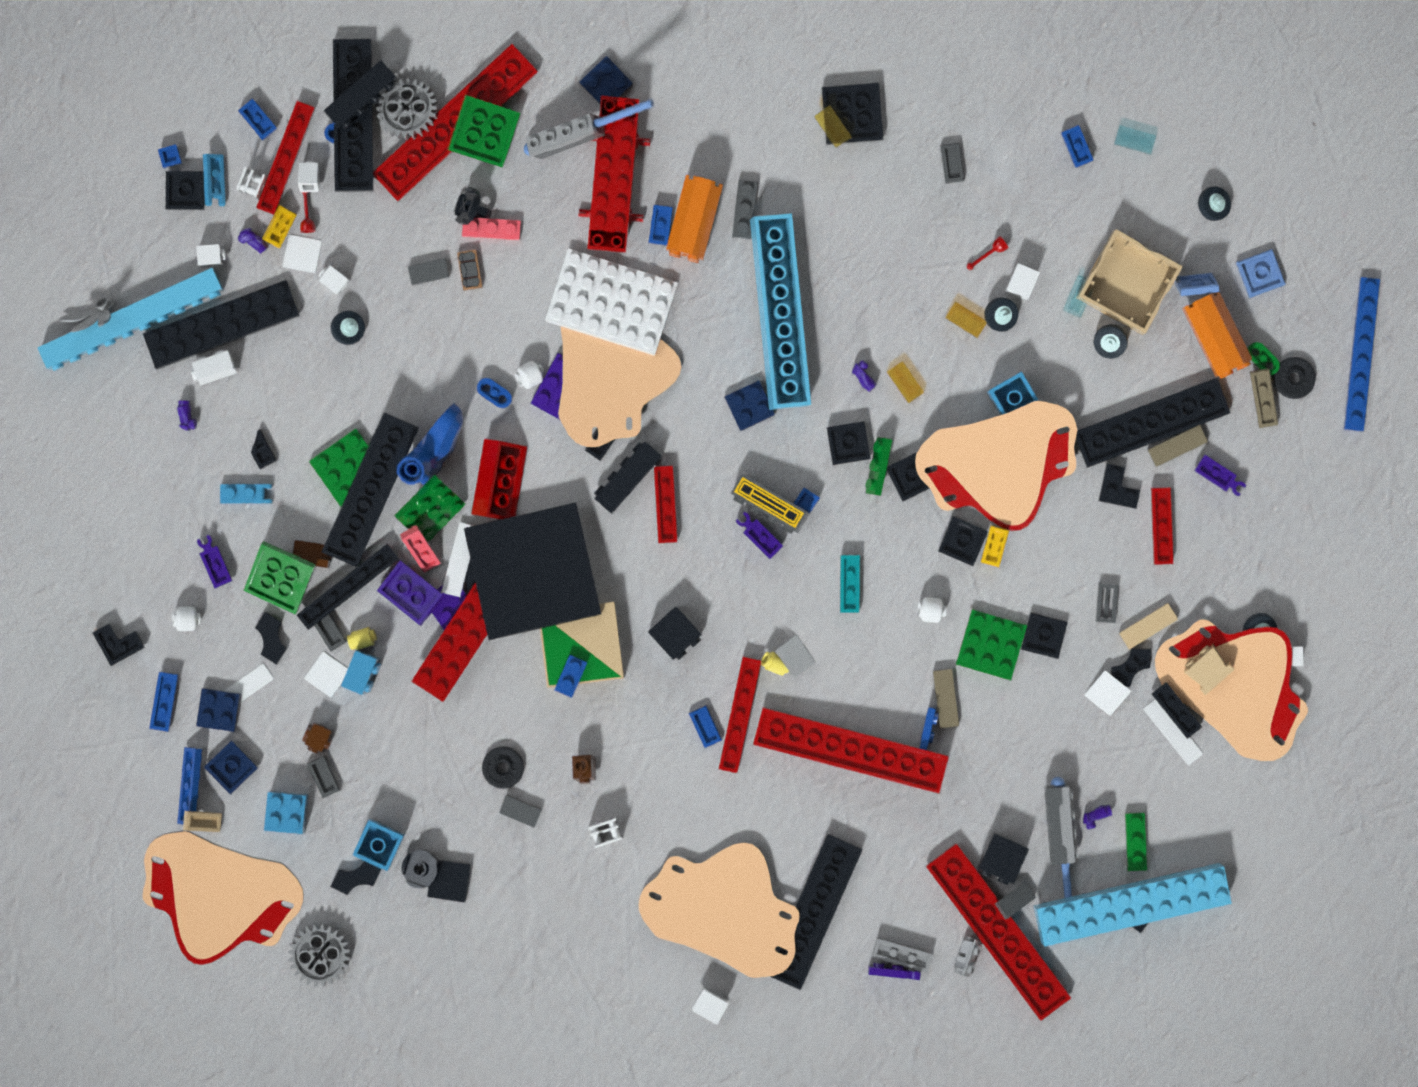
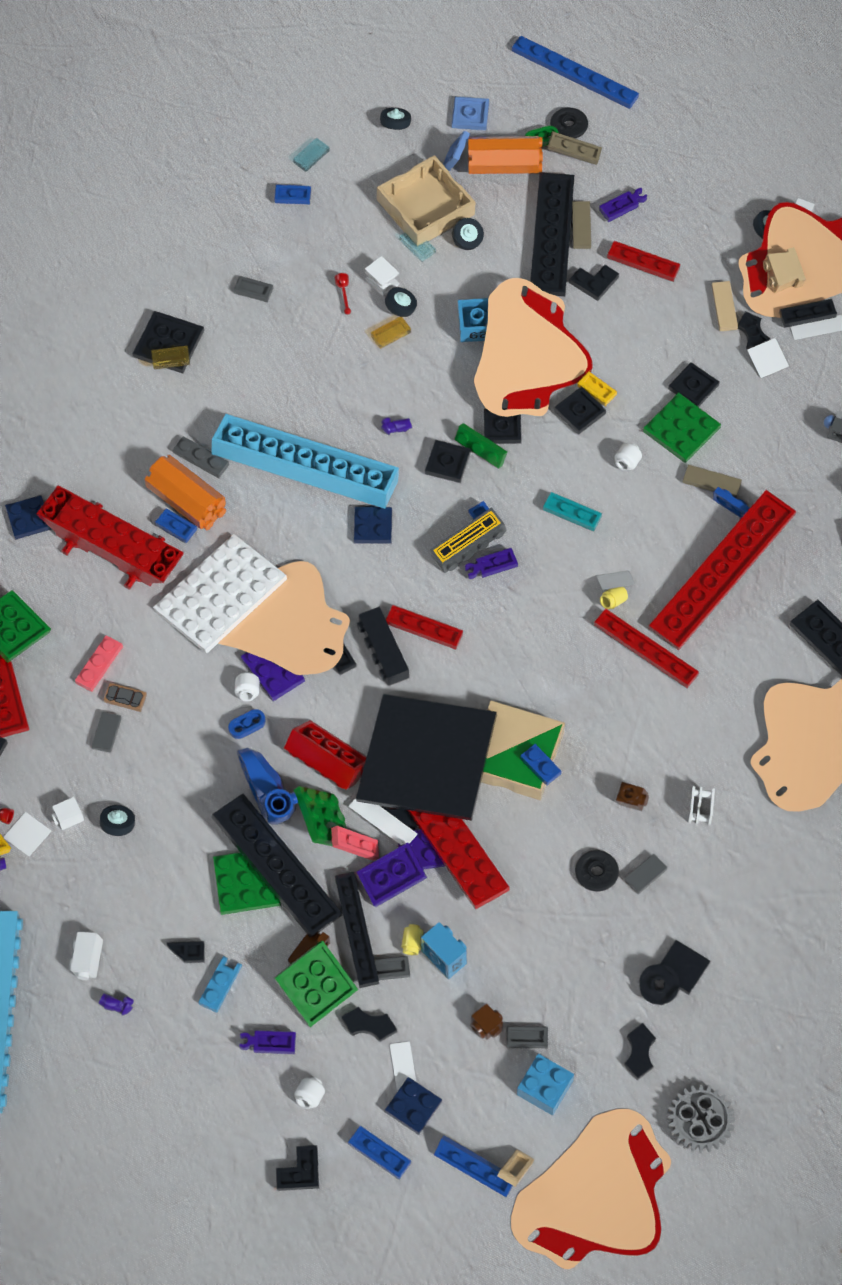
camera: 60 degrees left, 25 degrees down
black plate [143,280,300,370] -> none
dark blue plate [204,740,259,795] -> none
white sticker [304,651,348,697] -> none
dark azure brick [352,819,405,871] -> none
black tile [454,187,492,225] -> none
light grey piece [523,99,654,159] -> none
black brick [648,606,702,660] -> none
blue tile [689,706,722,748] -> none
clear yellow tile [886,361,924,404] -> none
dark grey tile [1095,583,1118,623] -> none

